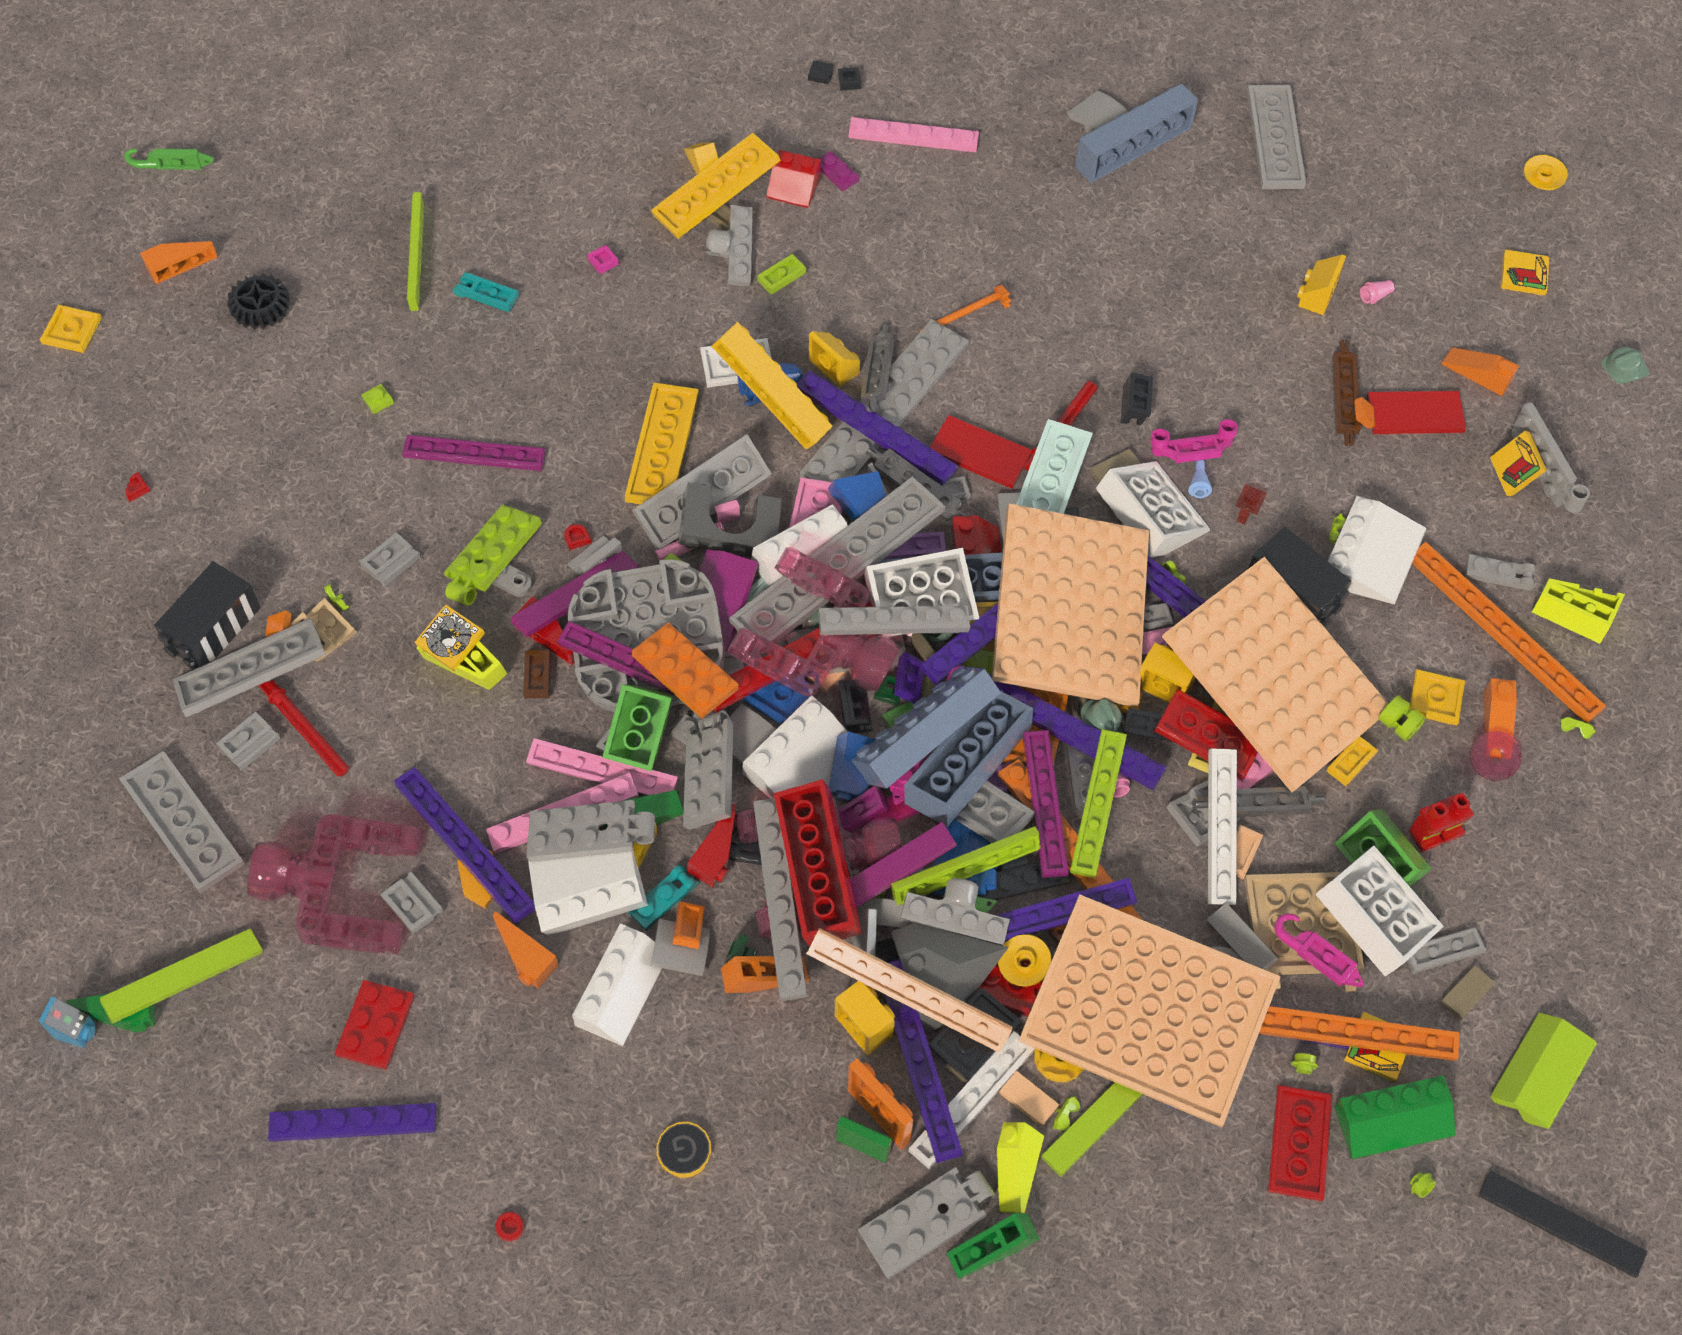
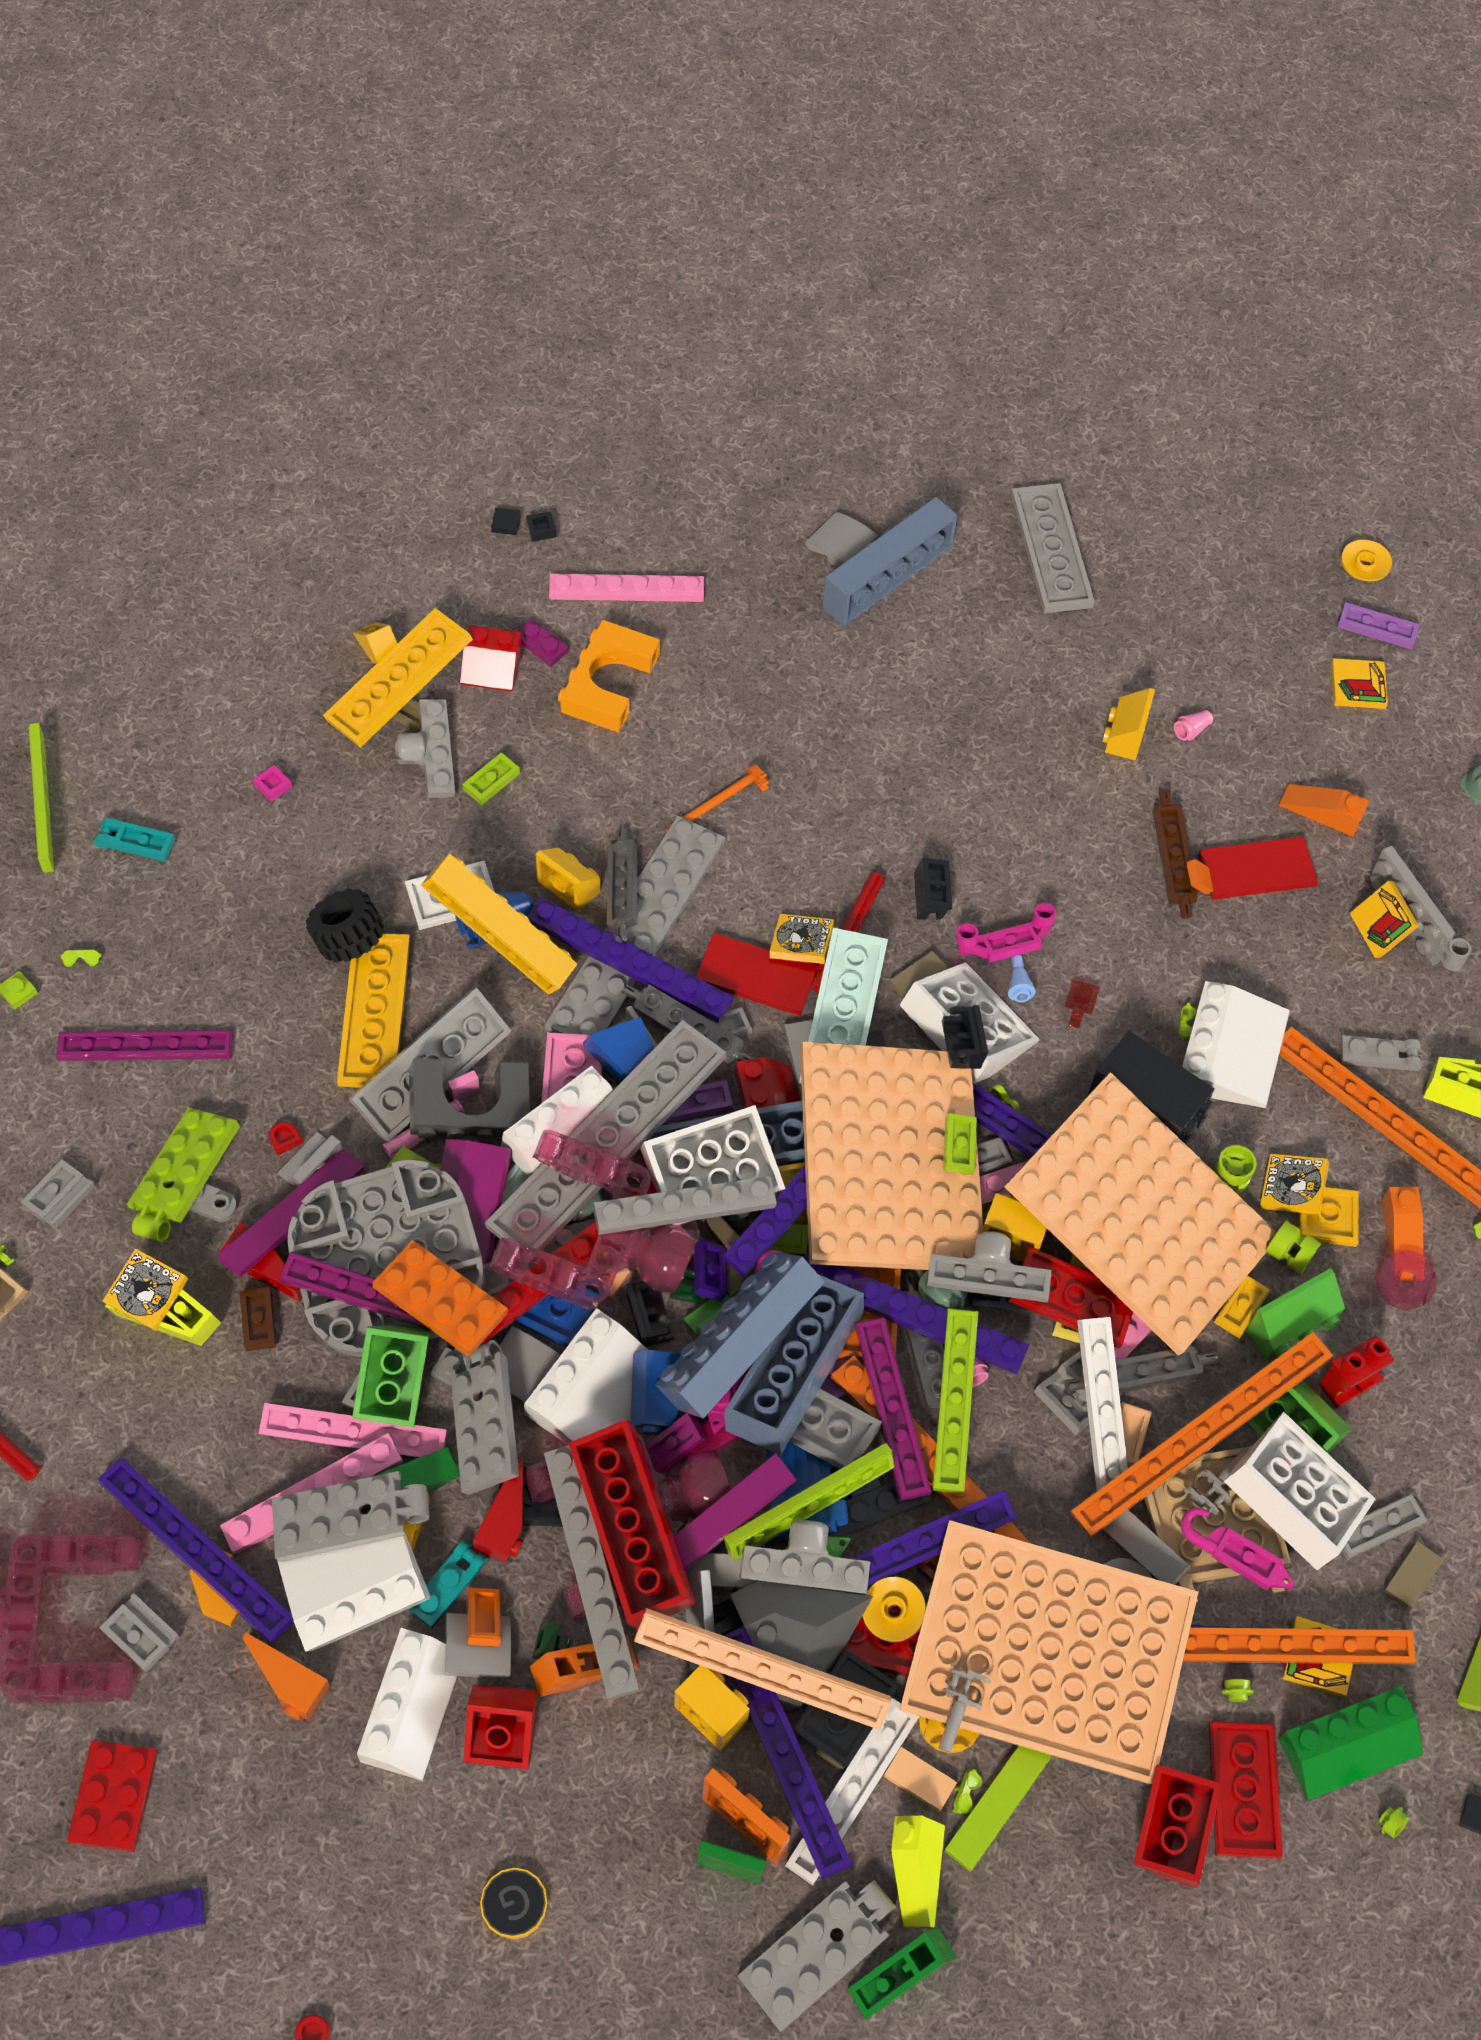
camera: 10 degrees left, 0 degrees up
none -> lime piece [61,949,102,967]
none -> black tyre [306,889,384,963]
none -> red slope [463,1684,538,1769]
none -> light orange arch [558,620,660,733]
none -> tile [770,914,834,964]
none -> light grey plate [927,1232,1052,1303]
none -> light grey piece [938,1667,992,1753]
none -> black hinge [942,1005,988,1069]
none -> lime plate [943,1113,977,1175]
none -> orange plate [1071,1332,1333,1538]
none -> red slope [1133,1765,1222,1889]
none -> light grey piece [1184,1448,1249,1515]
none -> lime wheel [1213,1145,1257,1194]
none -> bright green slope [1246,1268,1345,1360]
none -> tile [1260,1154,1329,1215]
none -> medium lavender plate [1337,602,1420,650]

